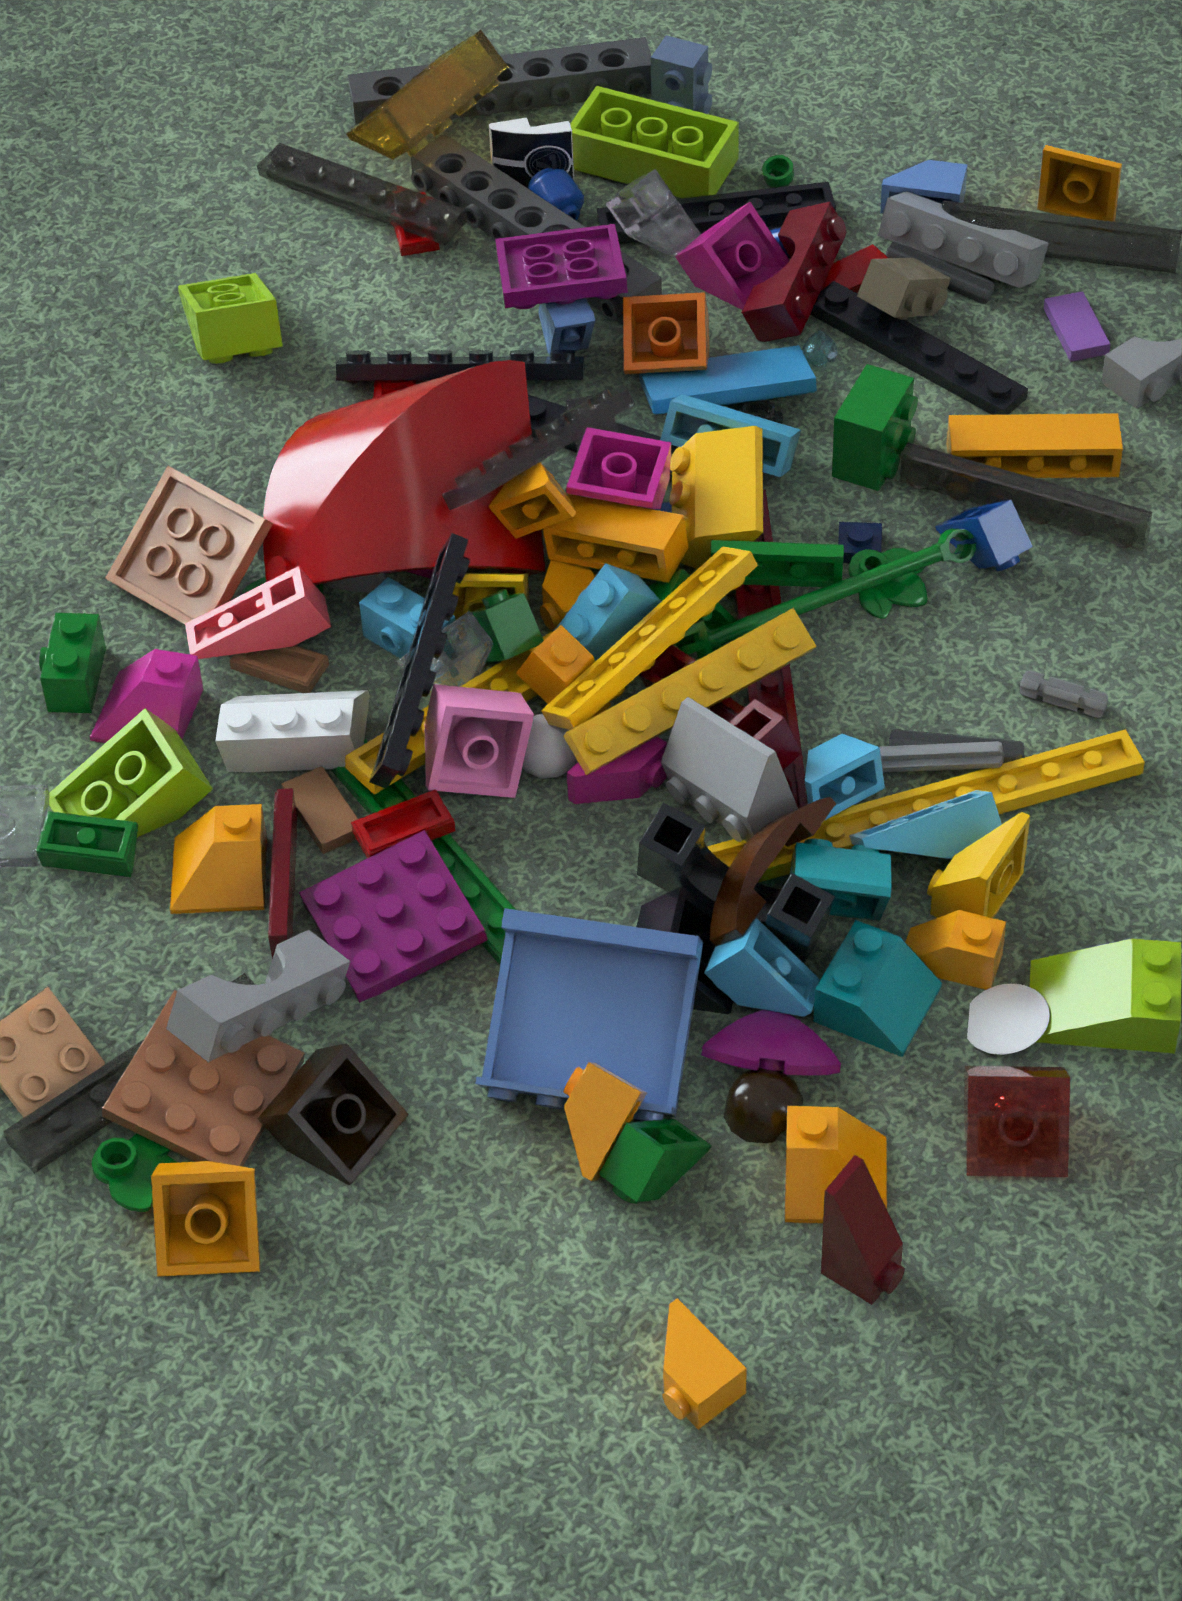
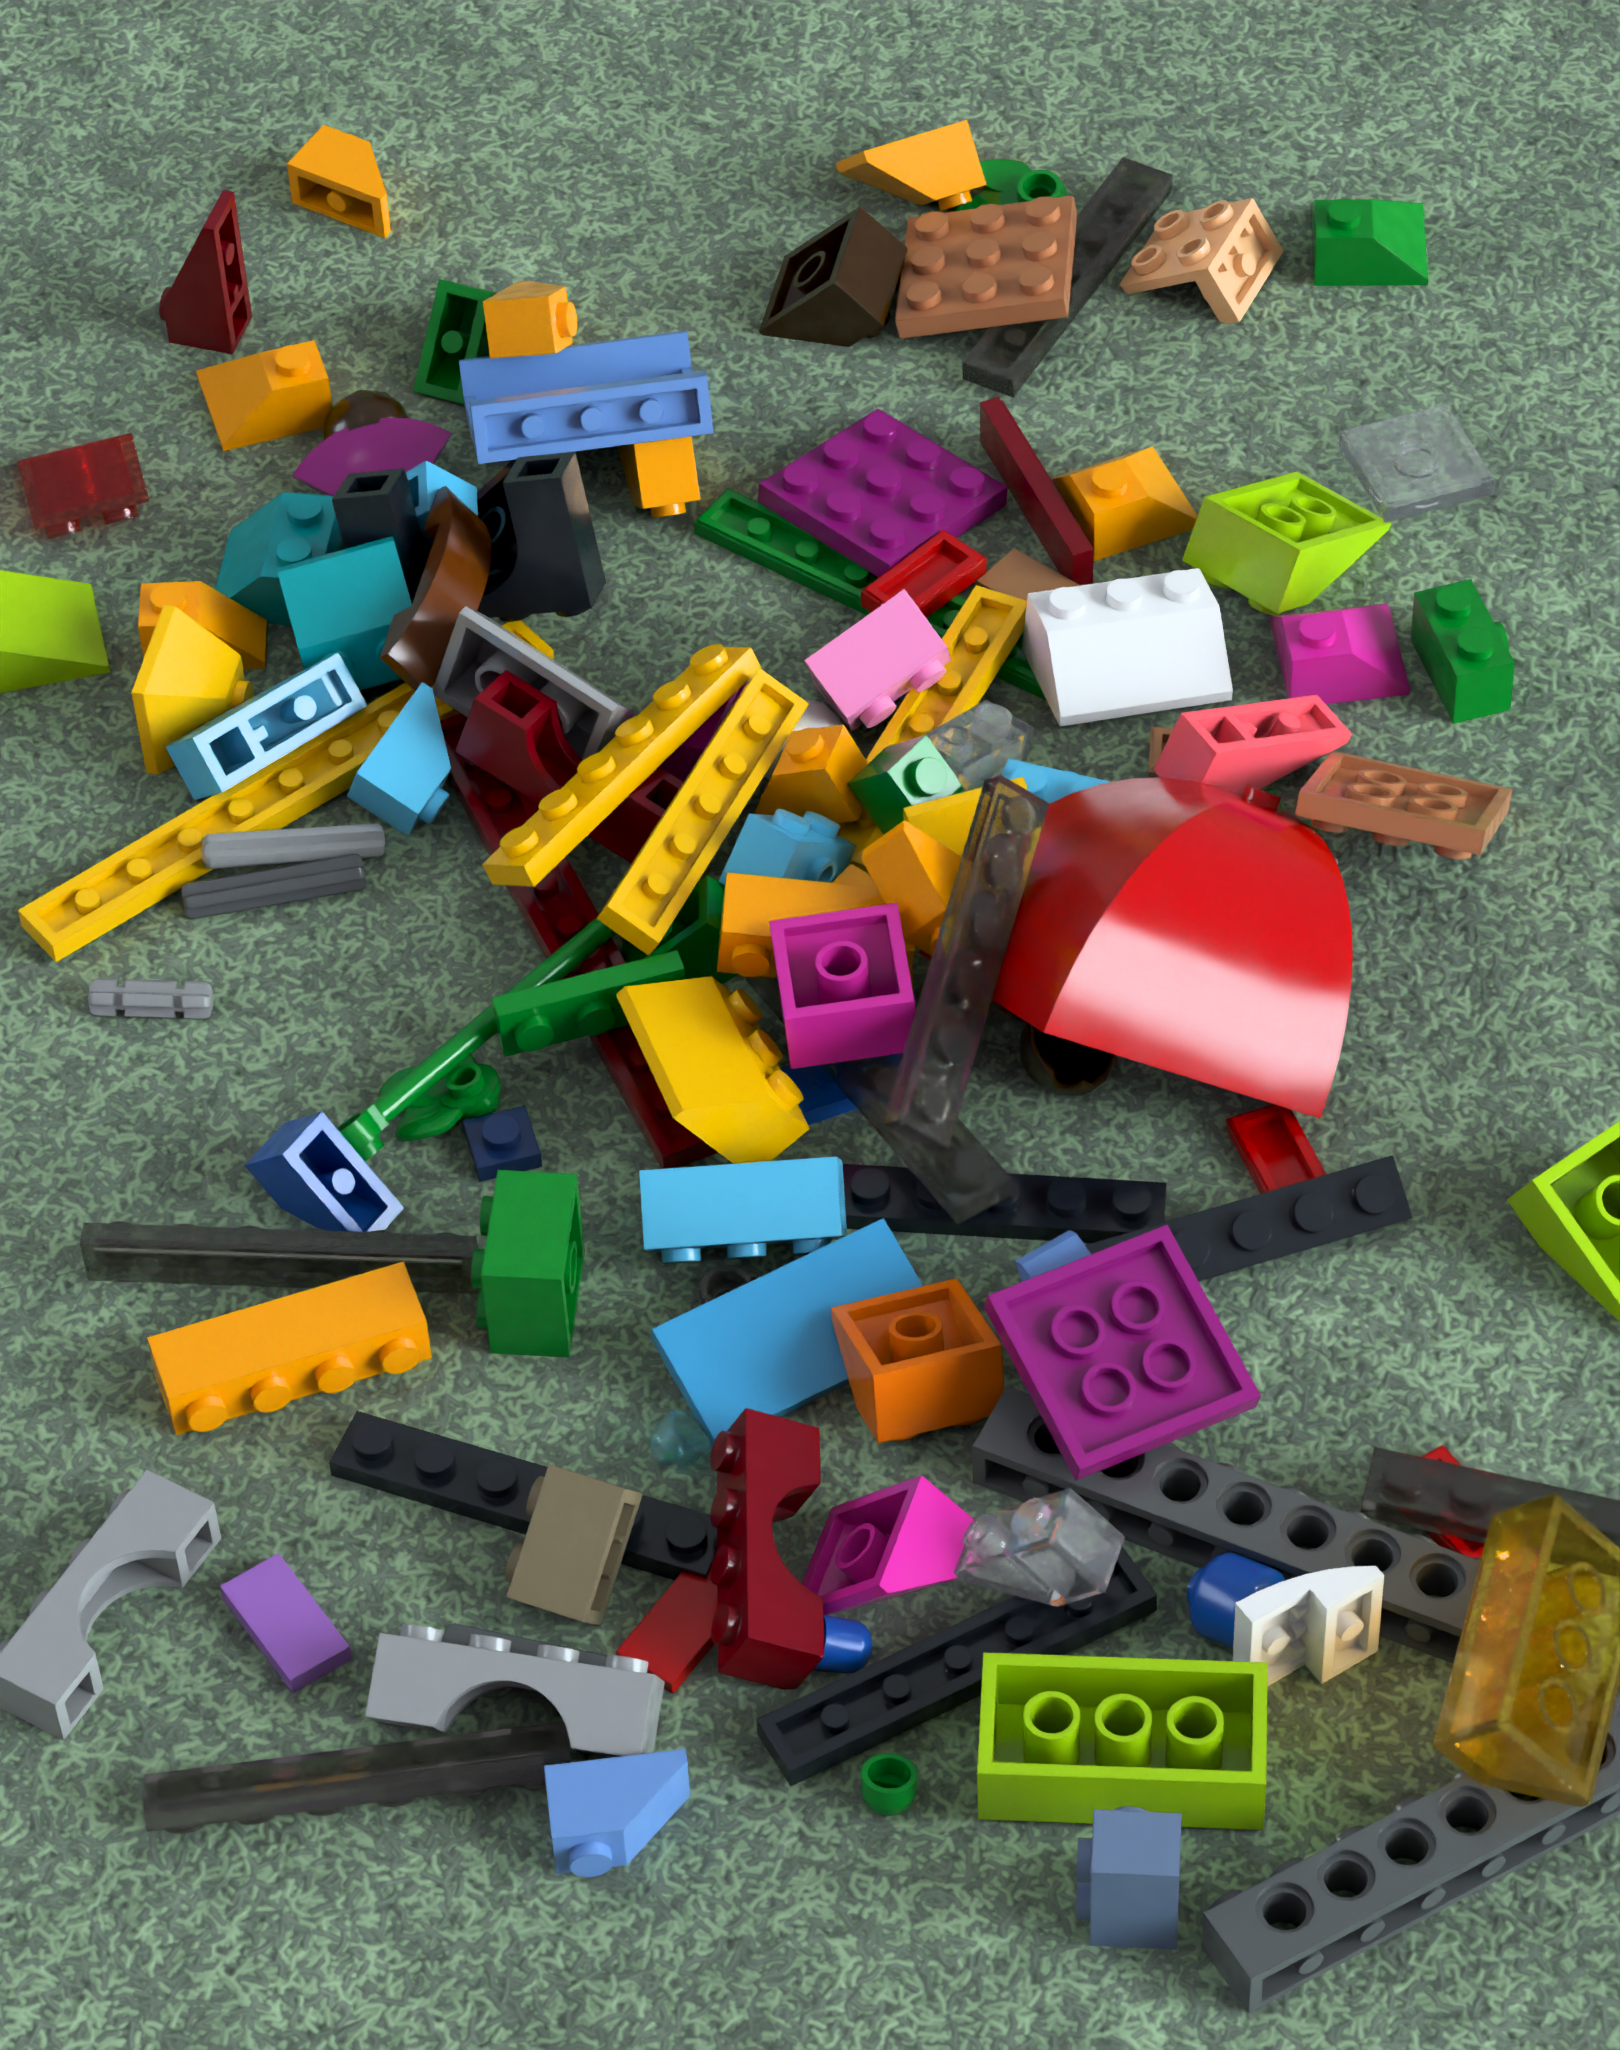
camera: 160 degrees right, 0 degrees up
green slope [36,811,138,877] -> none
light grey arch [166,930,350,1062] -> none
black plate [369,533,470,789] -> none
white sticker [967,984,1050,1055] -> none
light orange slope [1037,145,1122,228] -> none

